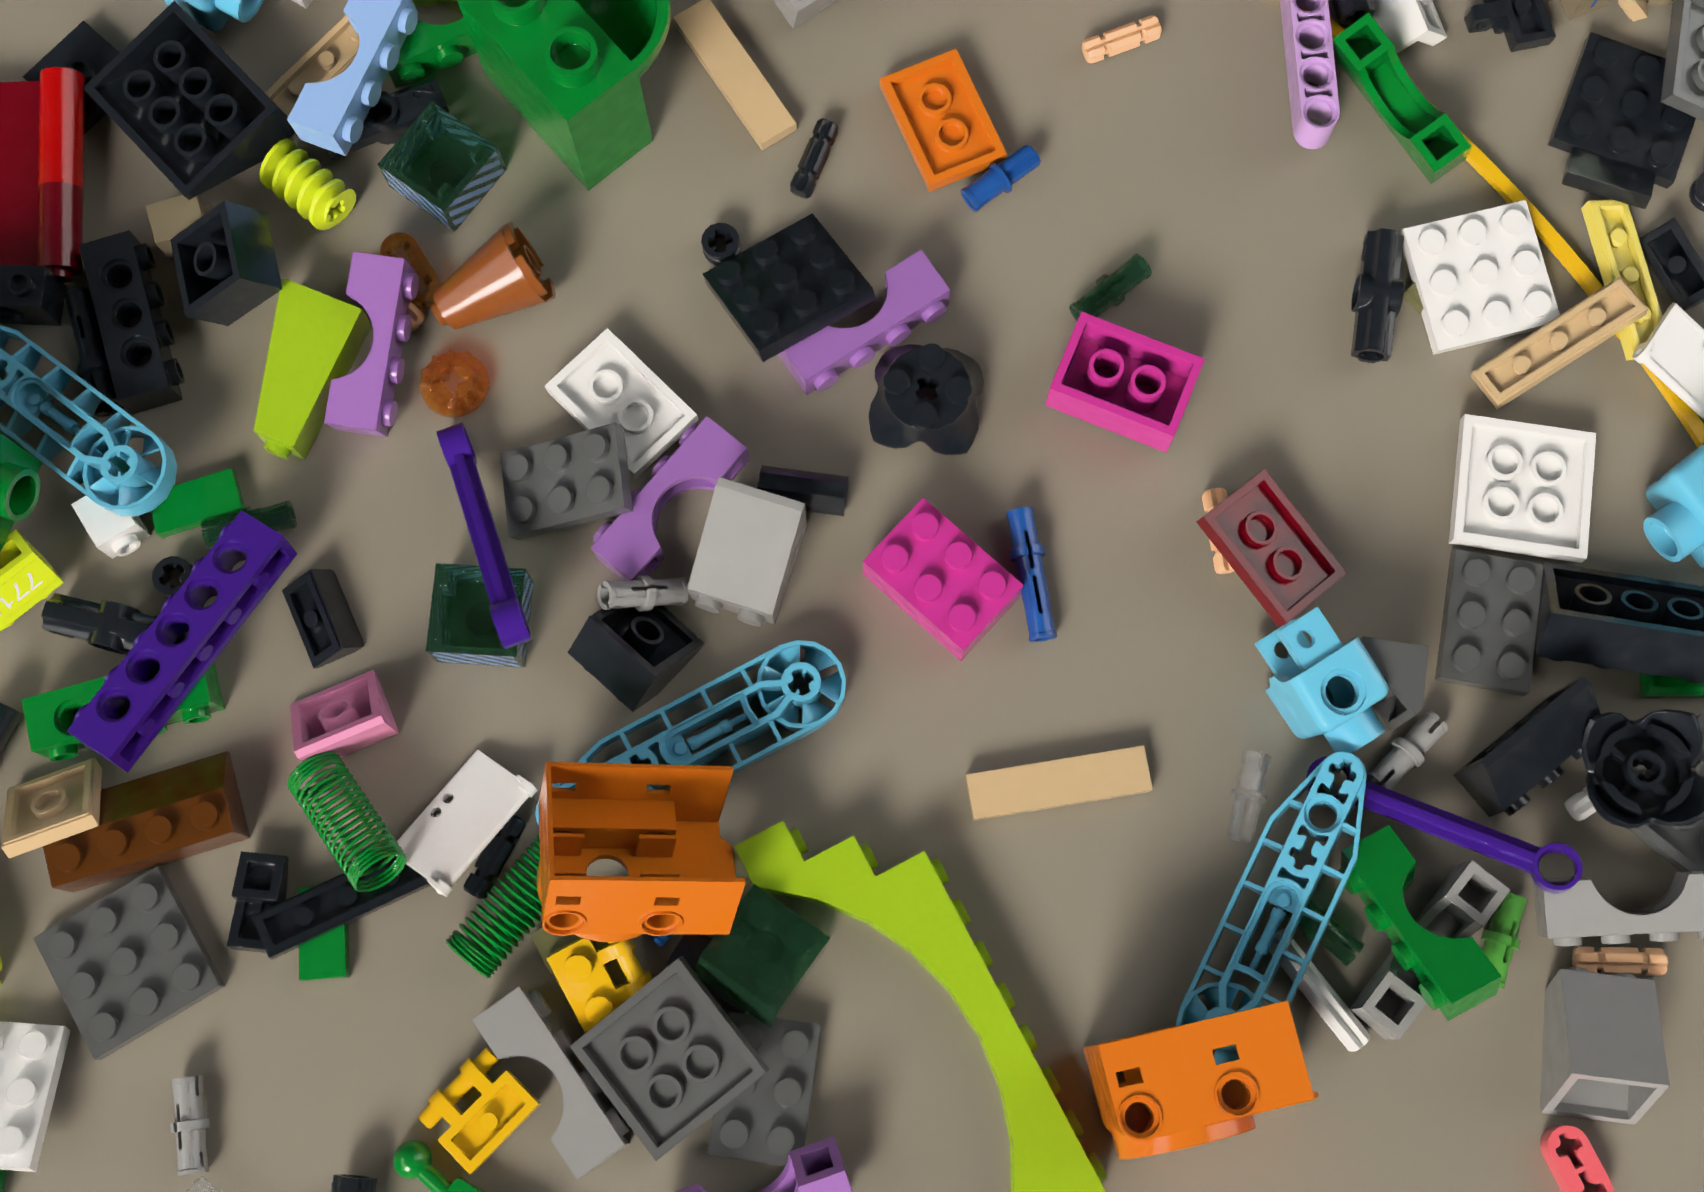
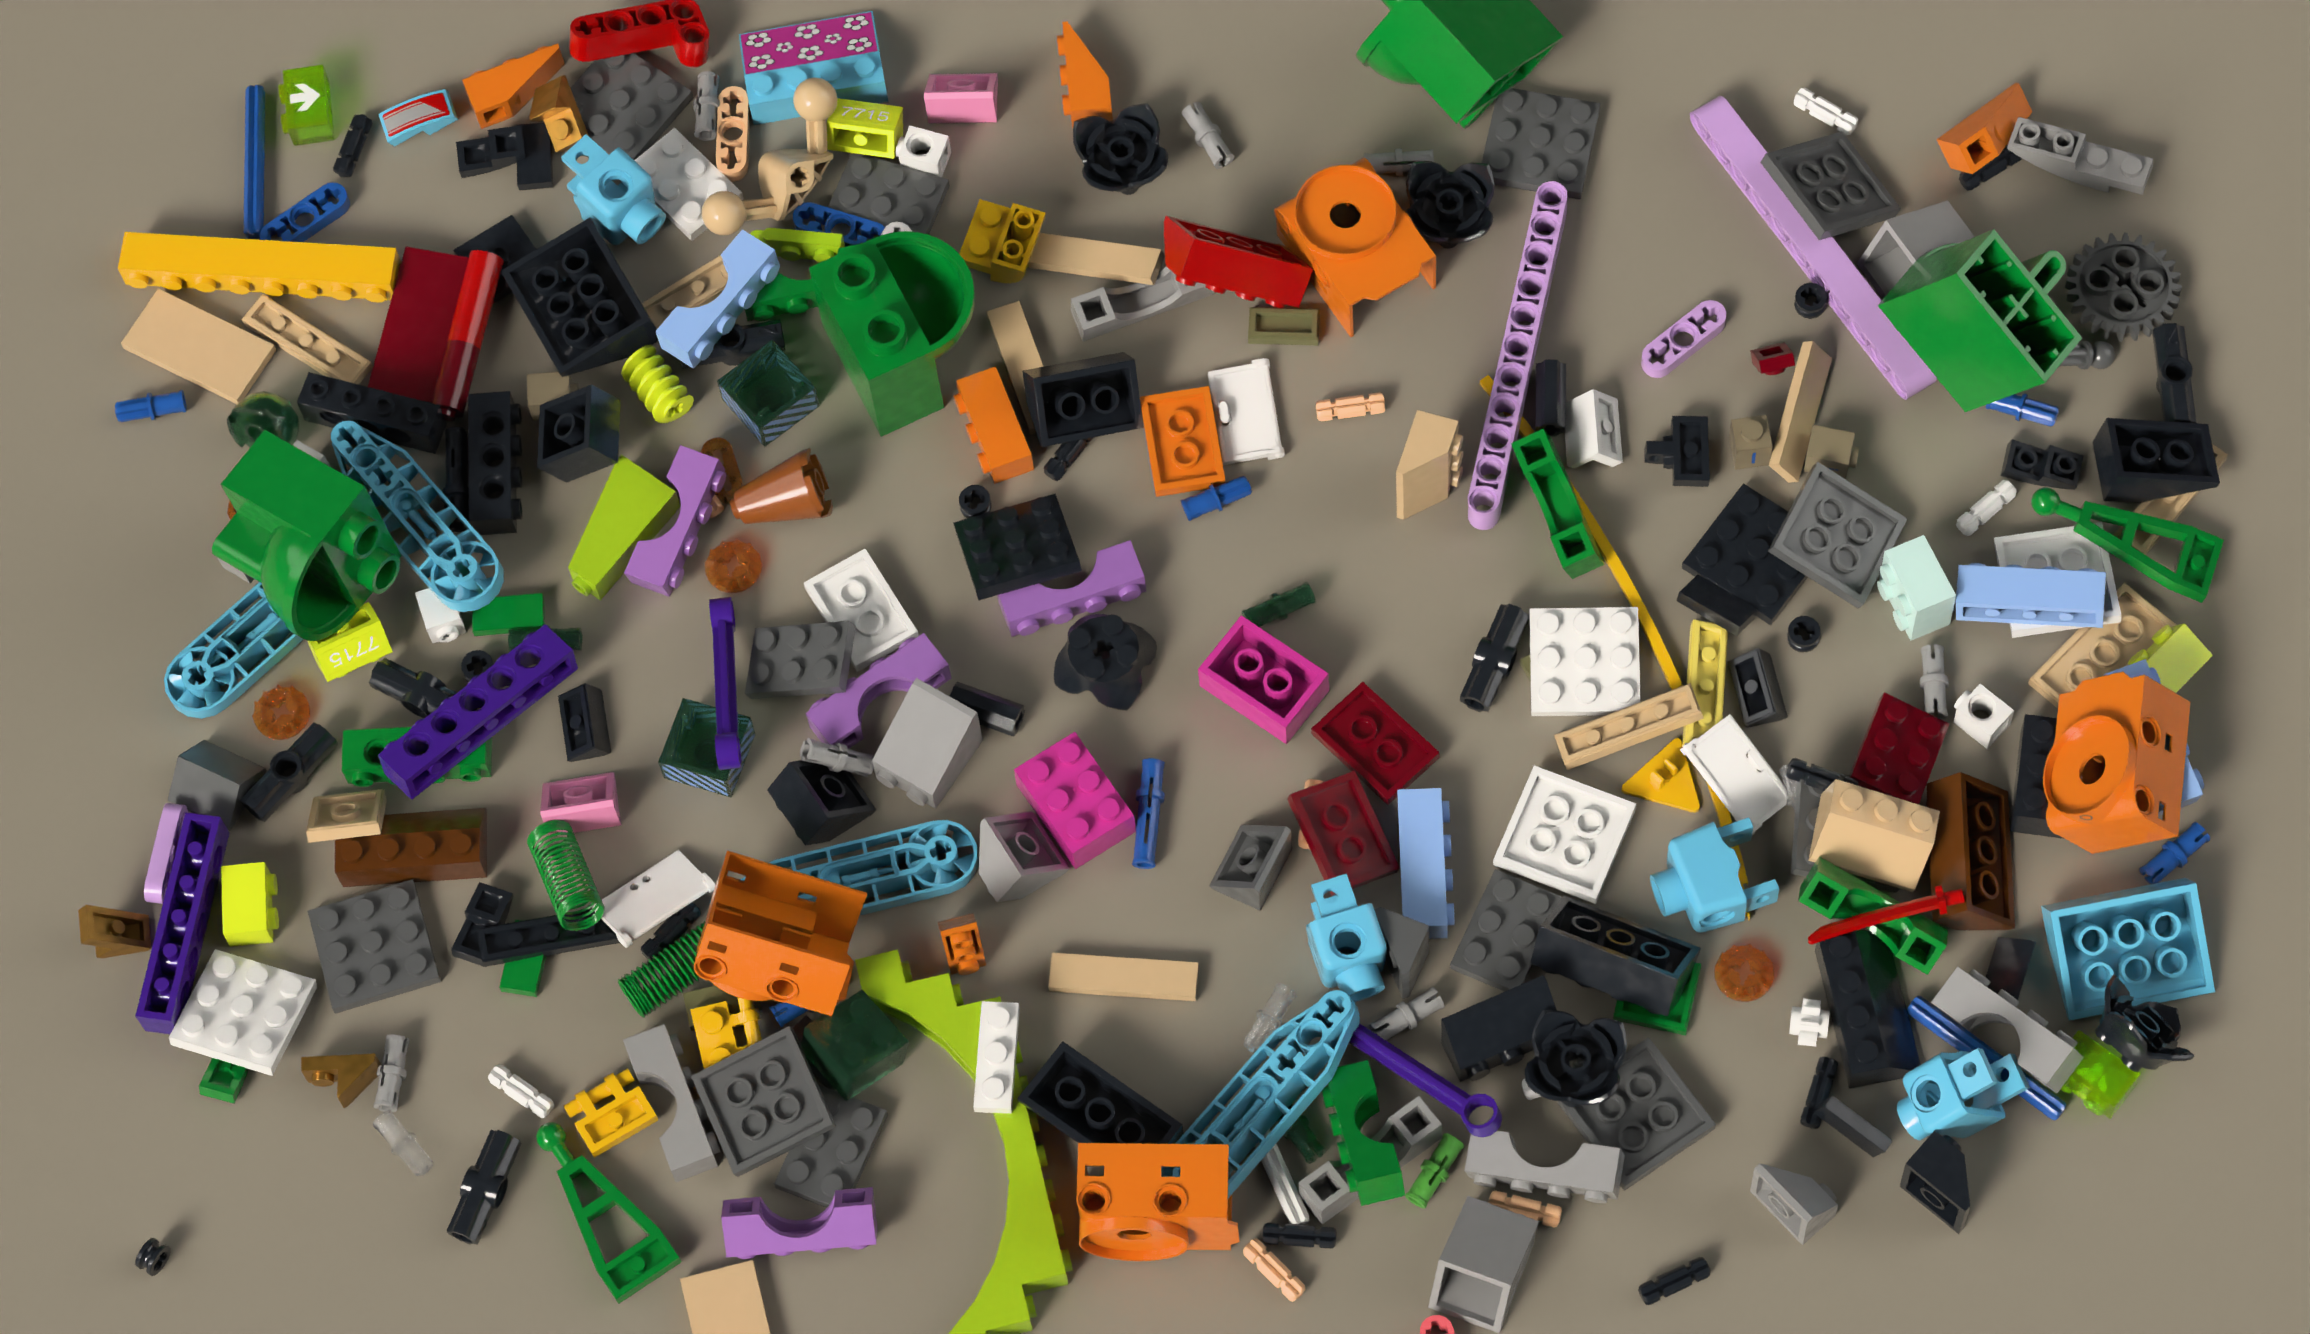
camera: 20 degrees right, 10 degrees down
none -> pearl gold slope [301,1053,381,1108]
none -> white axle [488,1064,554,1118]
none -> orange slope [938,913,987,975]
none -> orange brick [953,366,1034,484]
none -> white plate [973,1001,1020,1114]
none -> light grey slope [979,811,1070,902]
none -> black slope [1018,1041,1184,1144]
none -> black slope [1022,352,1144,447]
none -> white door [1208,358,1285,465]
none -> dark grey slope [1209,825,1292,910]
none -> light nougat axle [1243,1238,1305,1302]
none -> black axle [1262,1223,1337,1249]
none -> dark red plate [1311,682,1440,805]
none -> tan slope [1396,410,1463,520]
none -> light blue brick [1397,788,1455,939]
none -> yellow piece [1622,738,1700,813]

